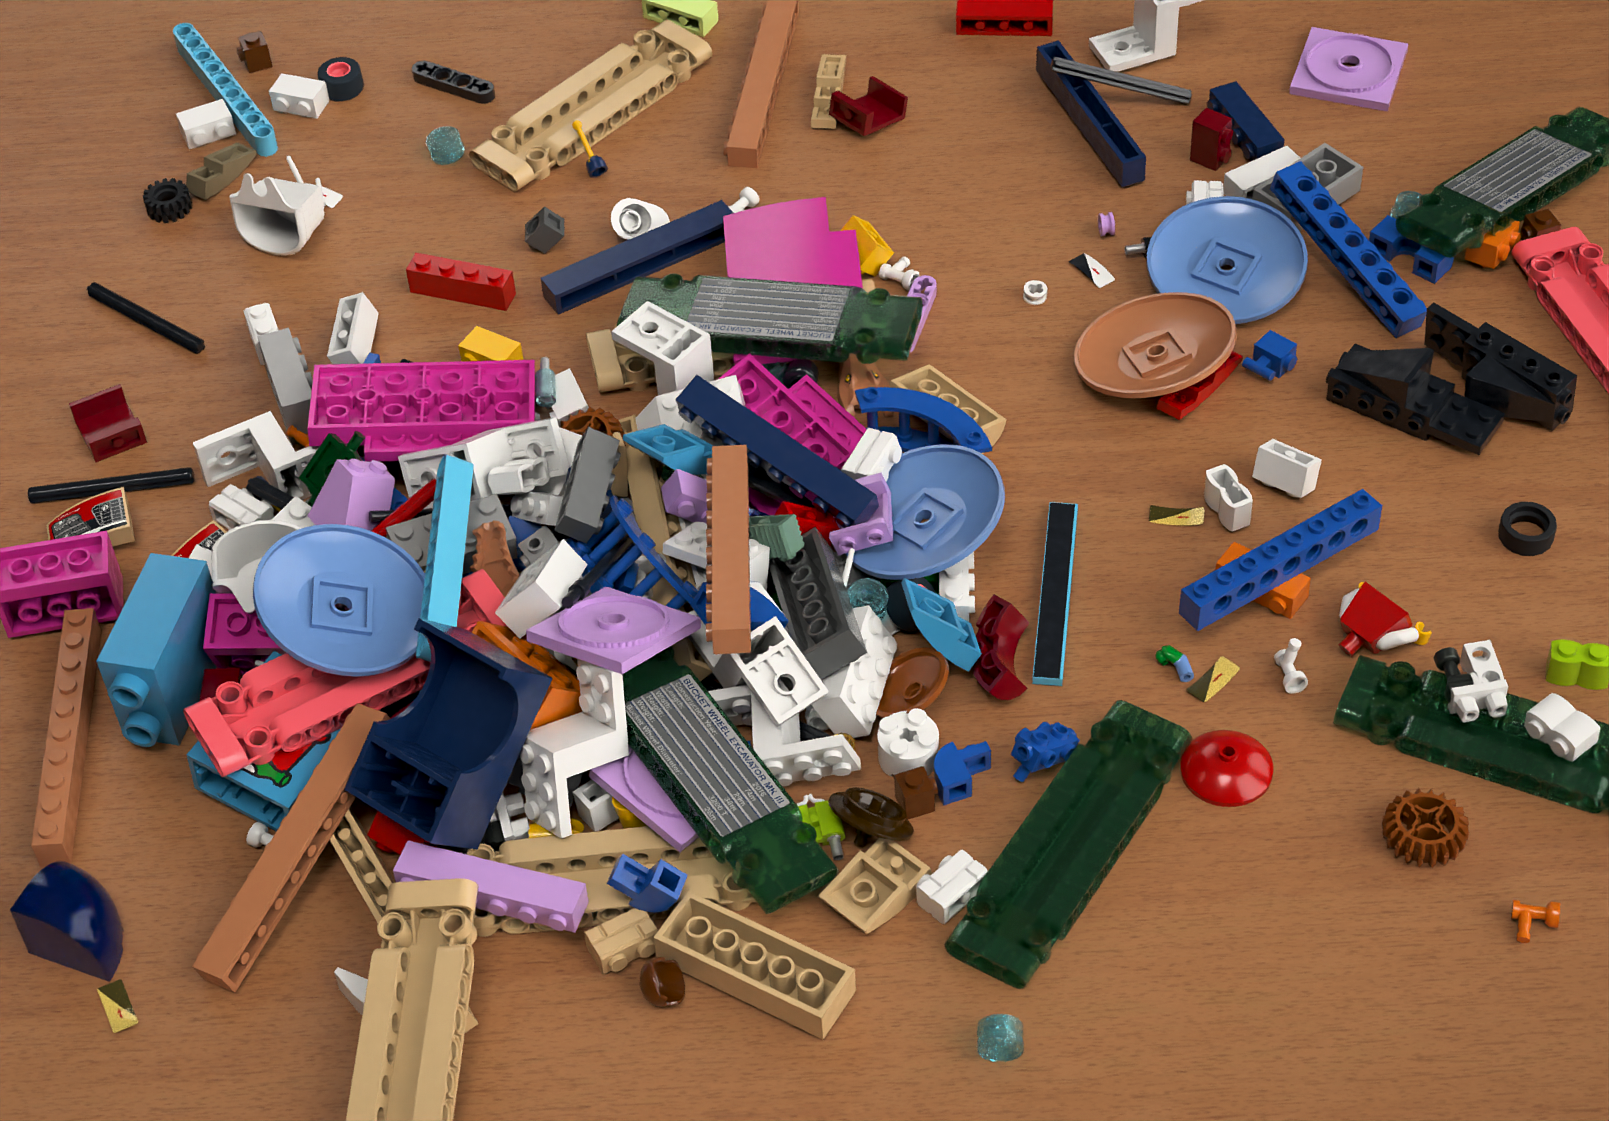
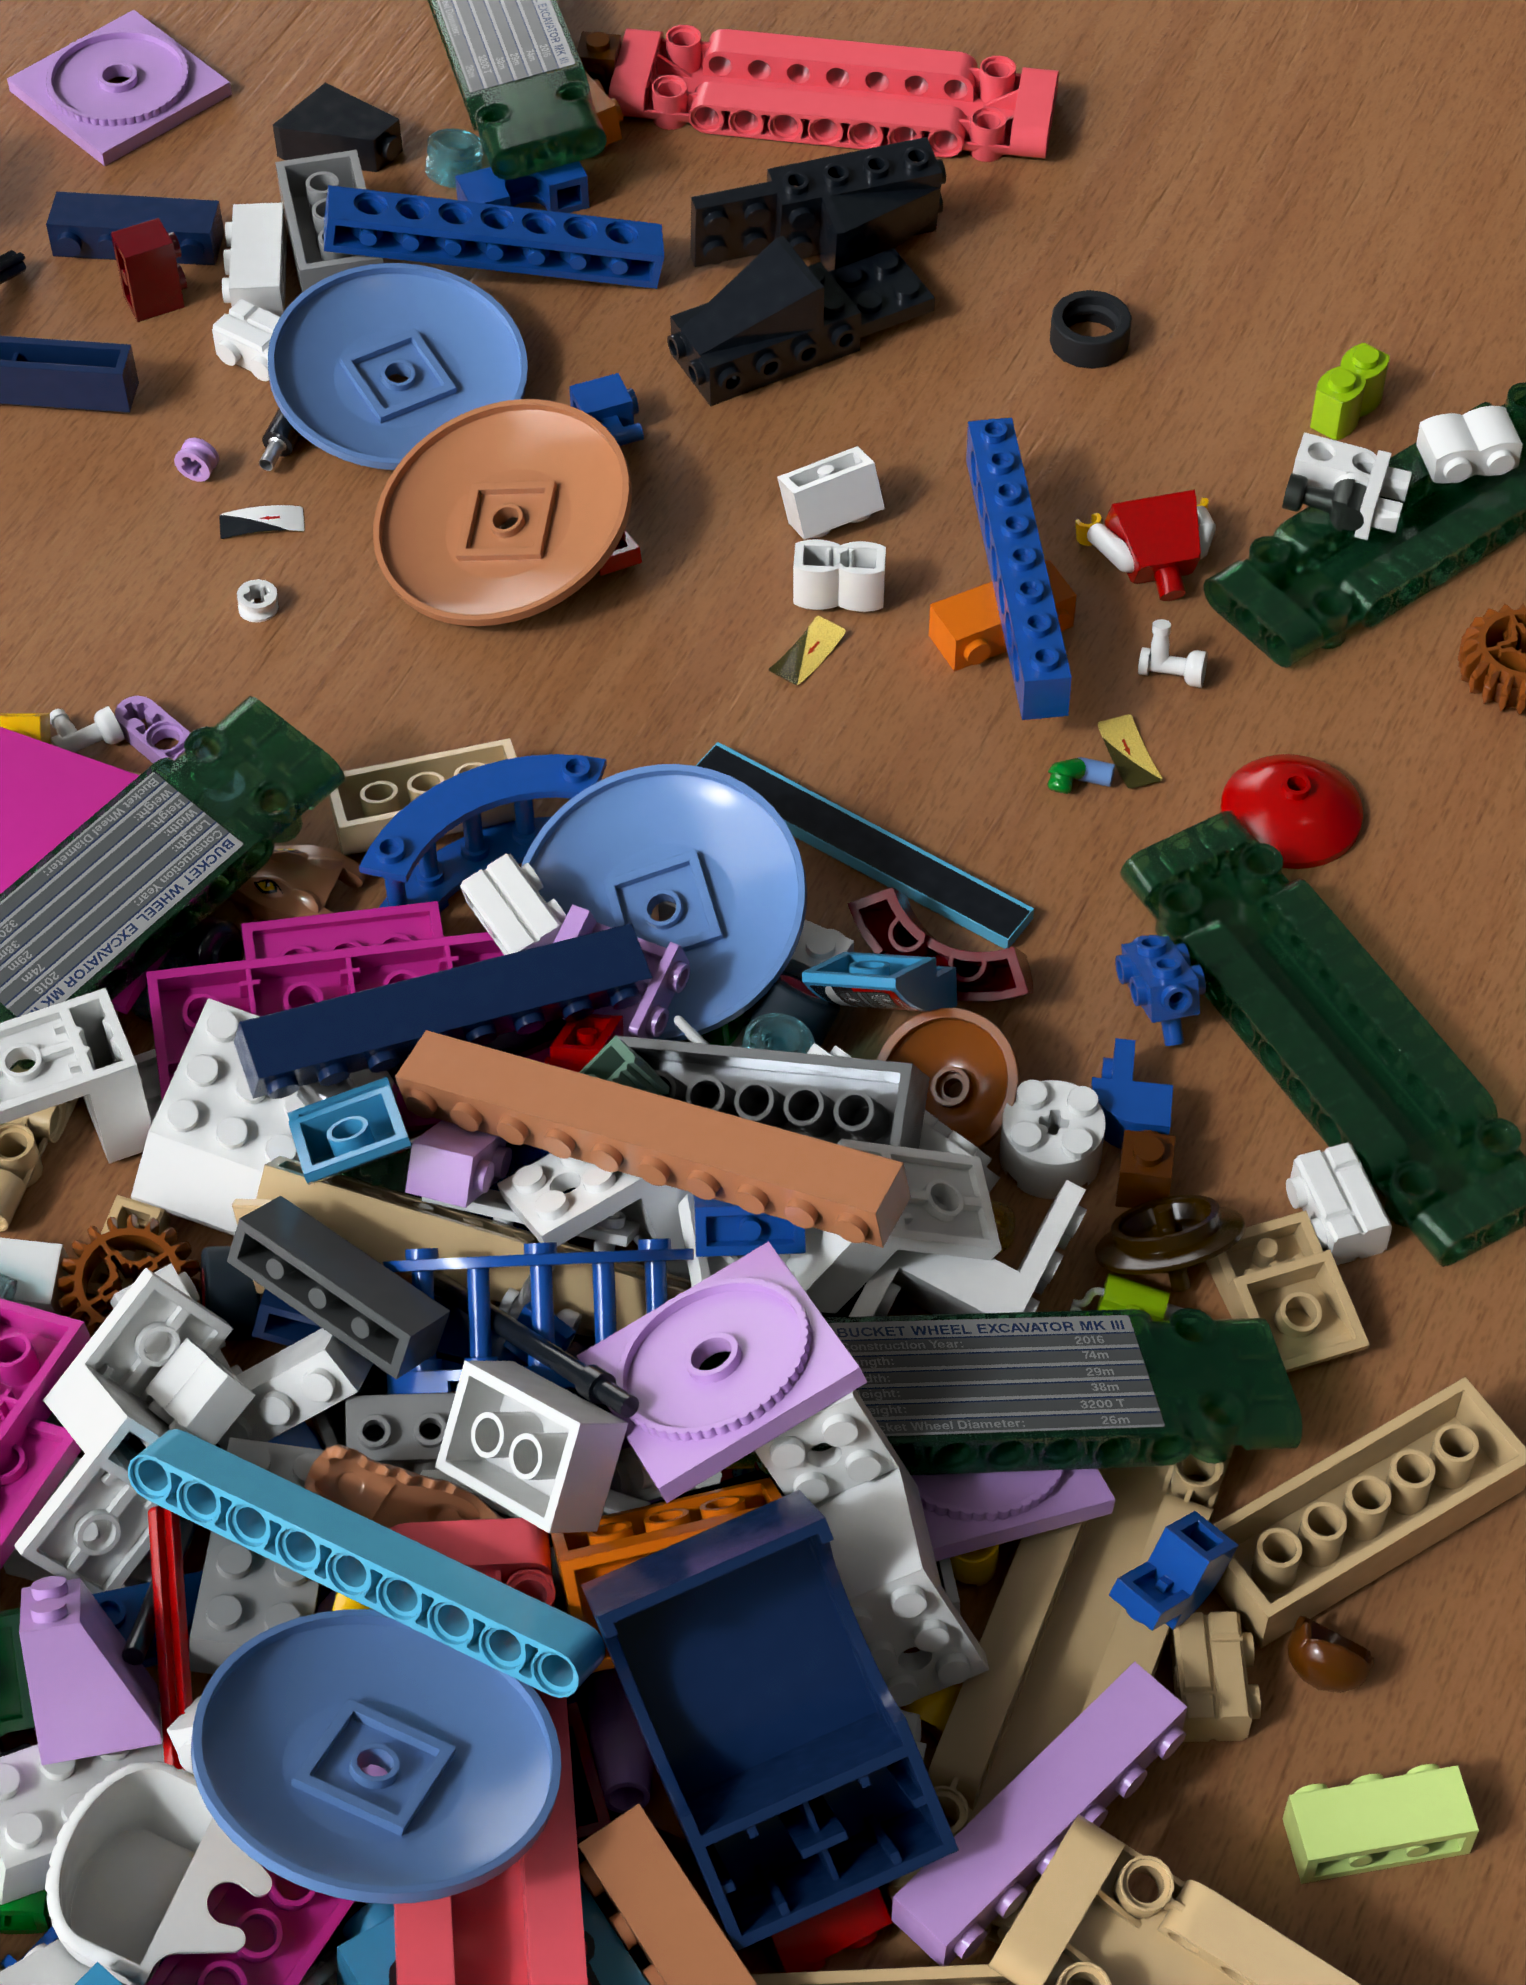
camera: 65 degrees left, 5 degrees up
none -> black slope [273,82,403,172]
none -> yellowish green brick [1282,1764,1479,1884]

